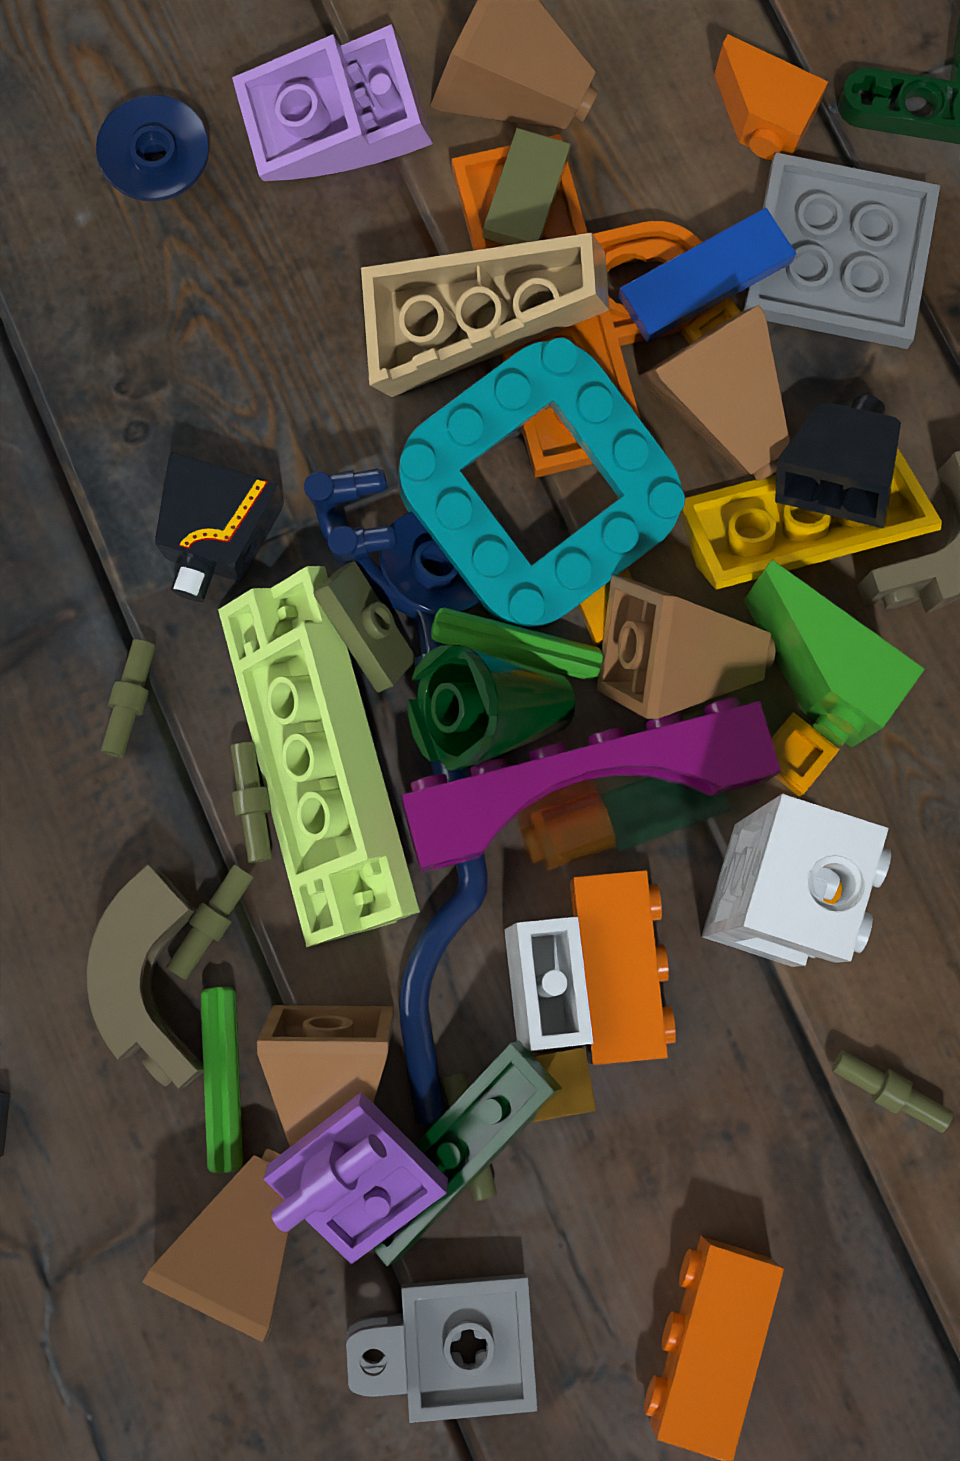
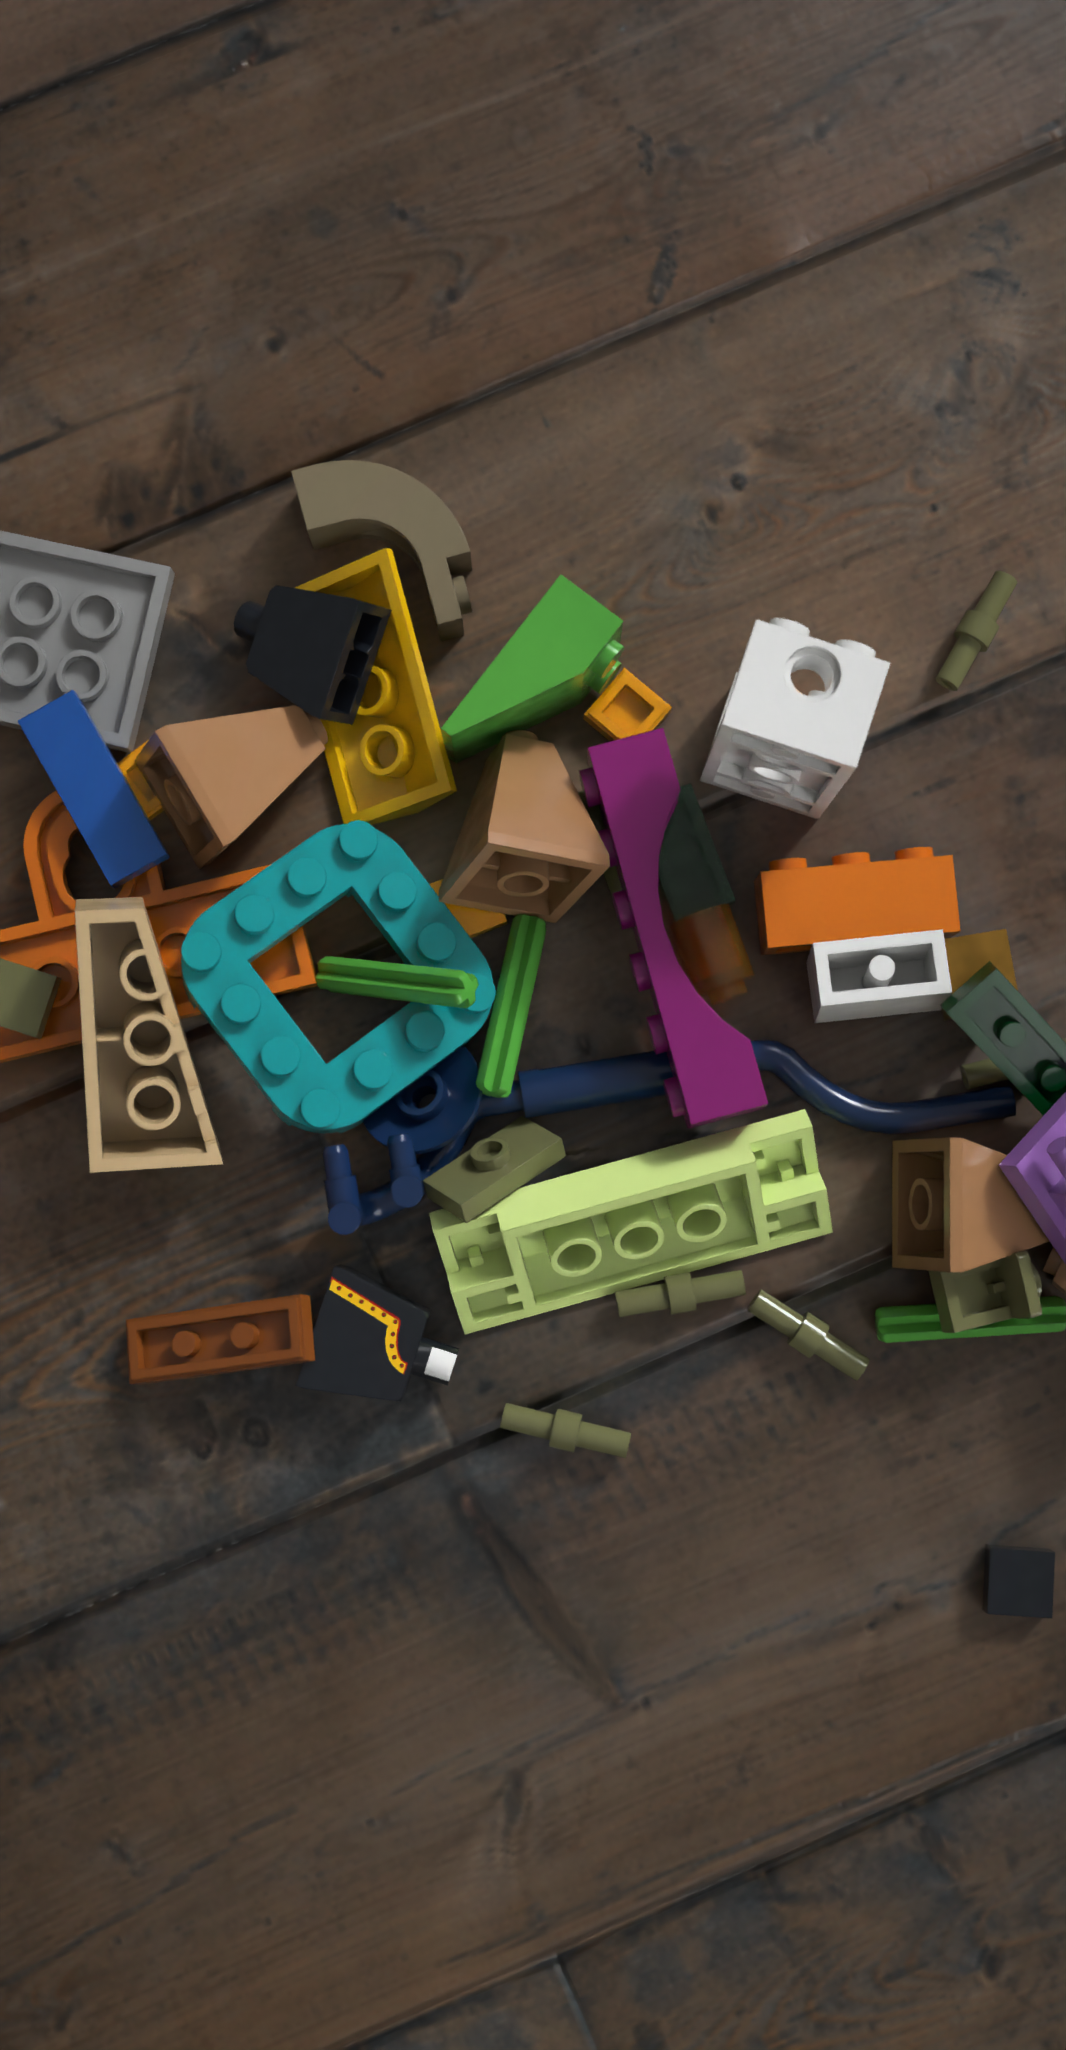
camera: 85 degrees left, 5 degrees up
dark tan arch [87,864,204,1089] -> none
dark green cone [408,645,575,770] -> none
none -> dark orange tile [126,1294,315,1385]
none -> bright green axle [316,956,479,1009]
none -> olive bracket [929,1251,1042,1333]

